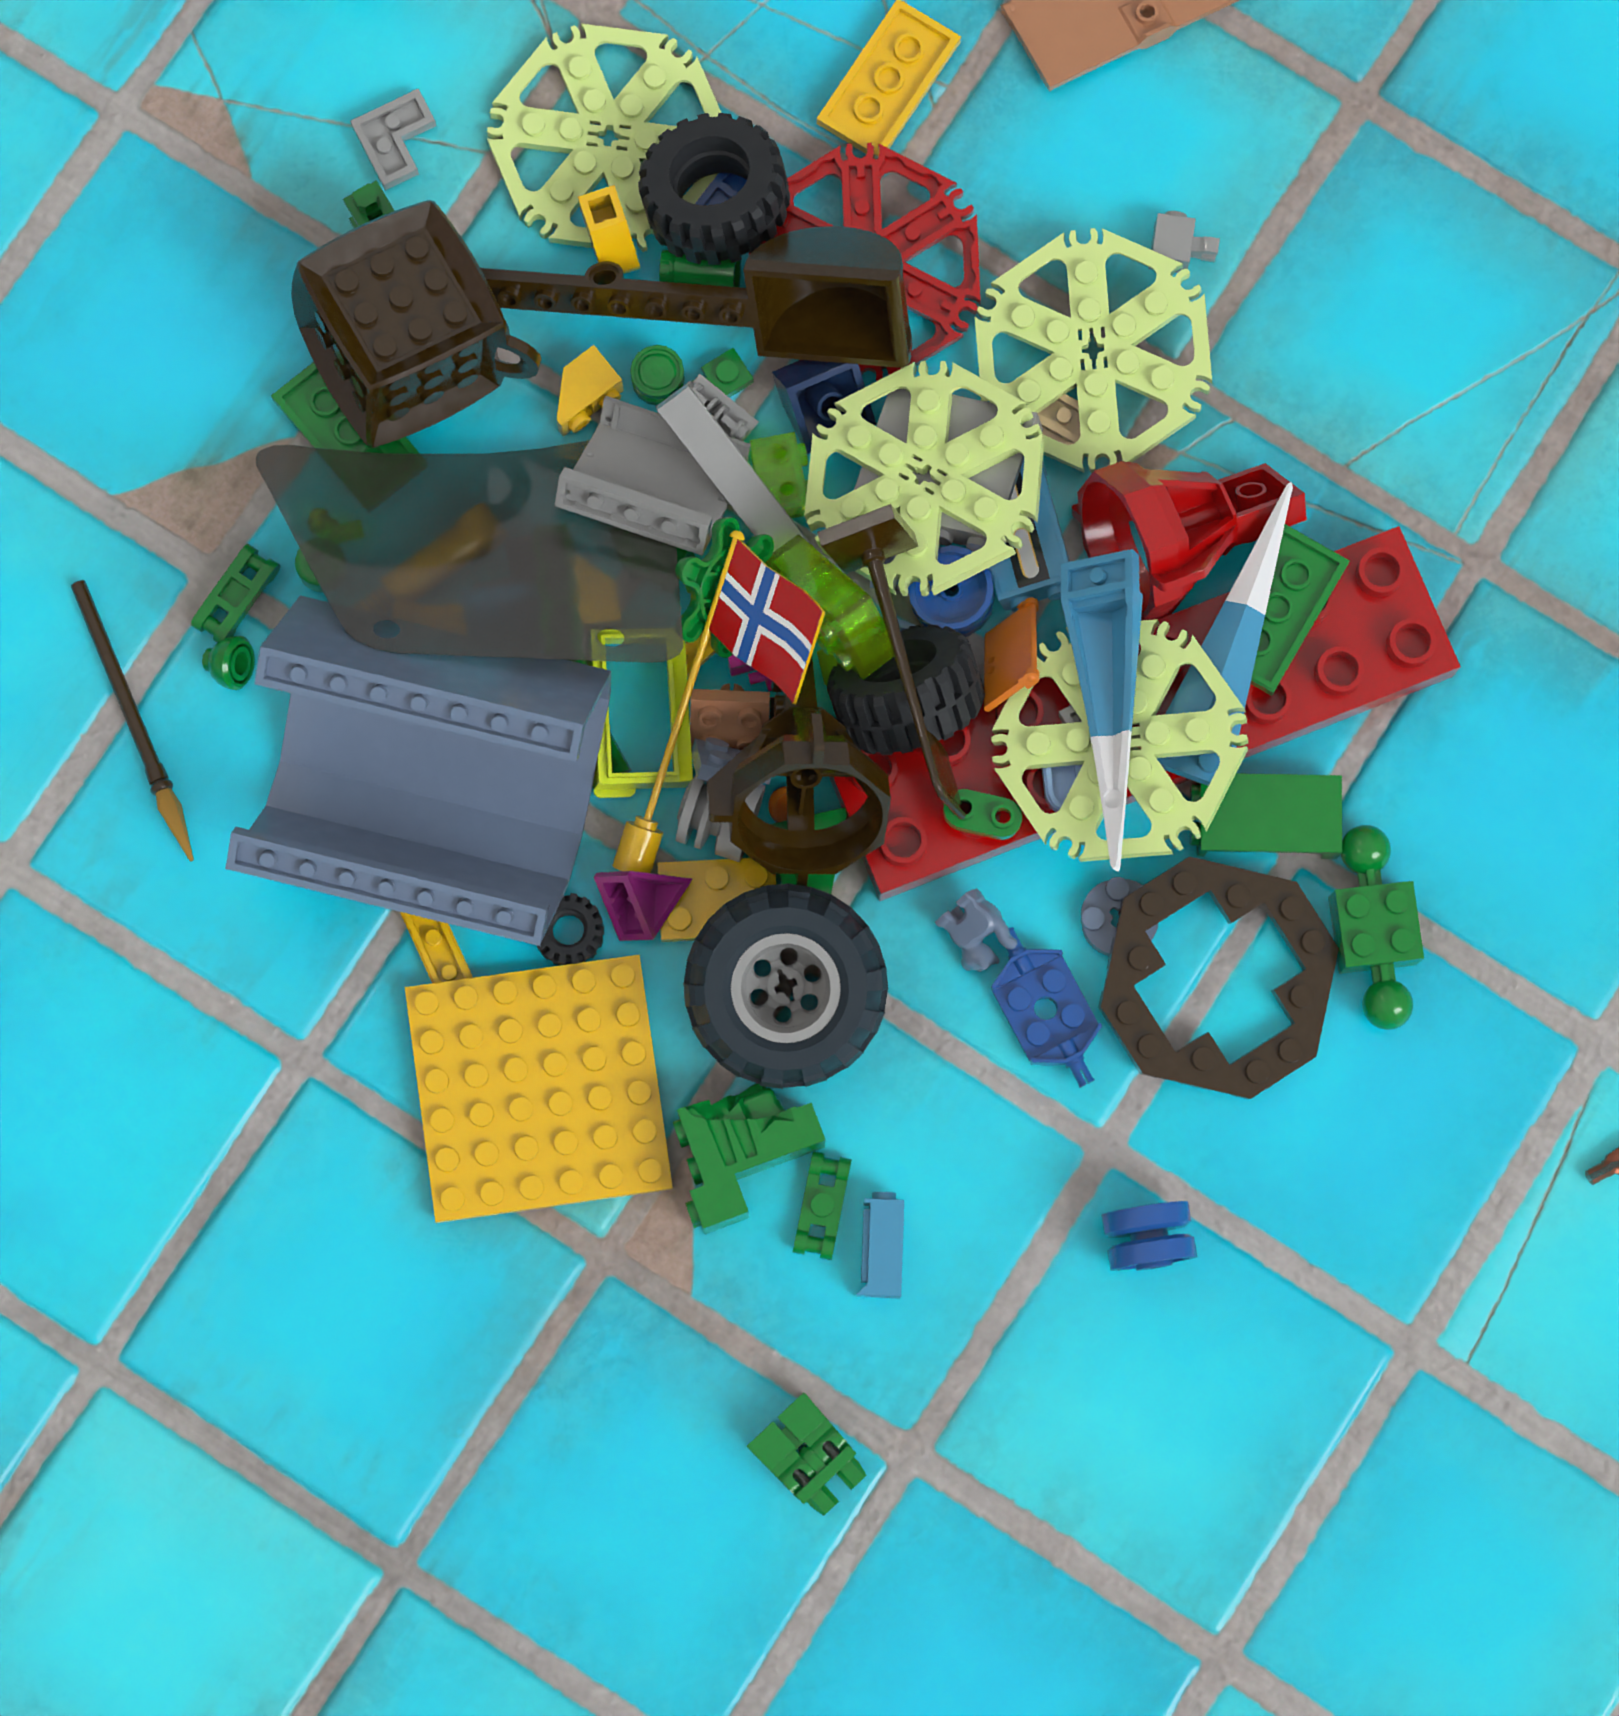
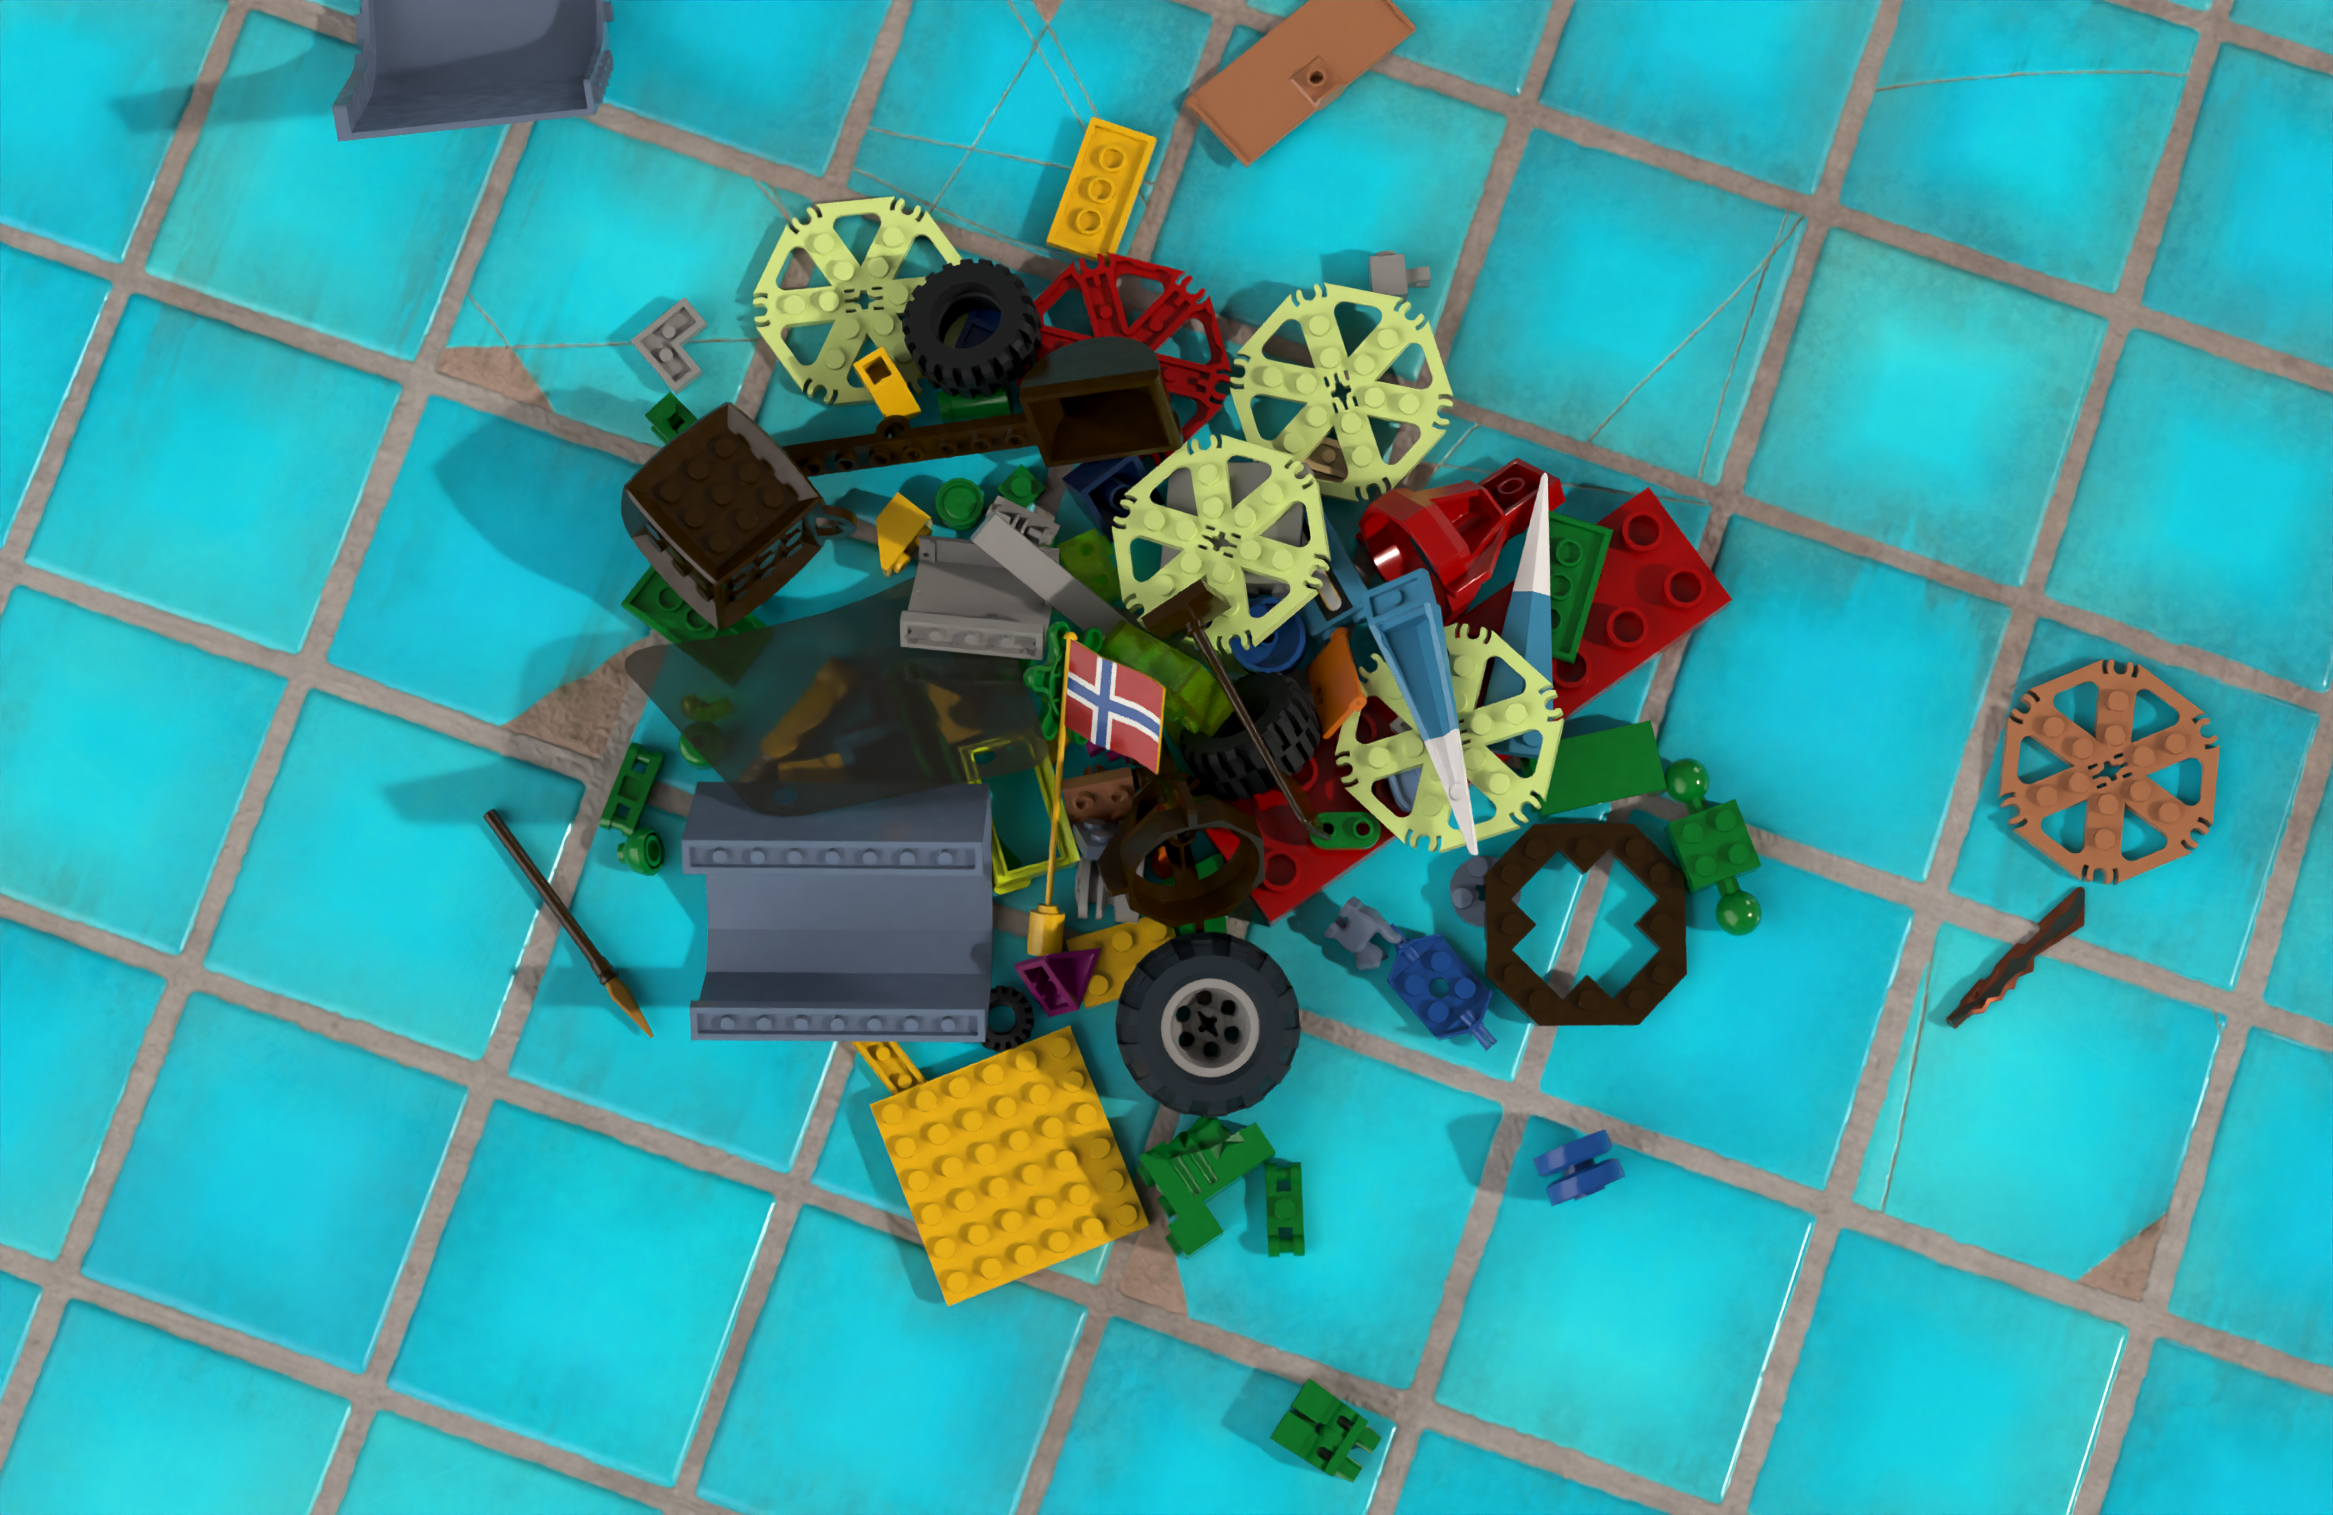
camera: 10 degrees left, 0 degrees up
dark azure window [855,1192,904,1299] -> none

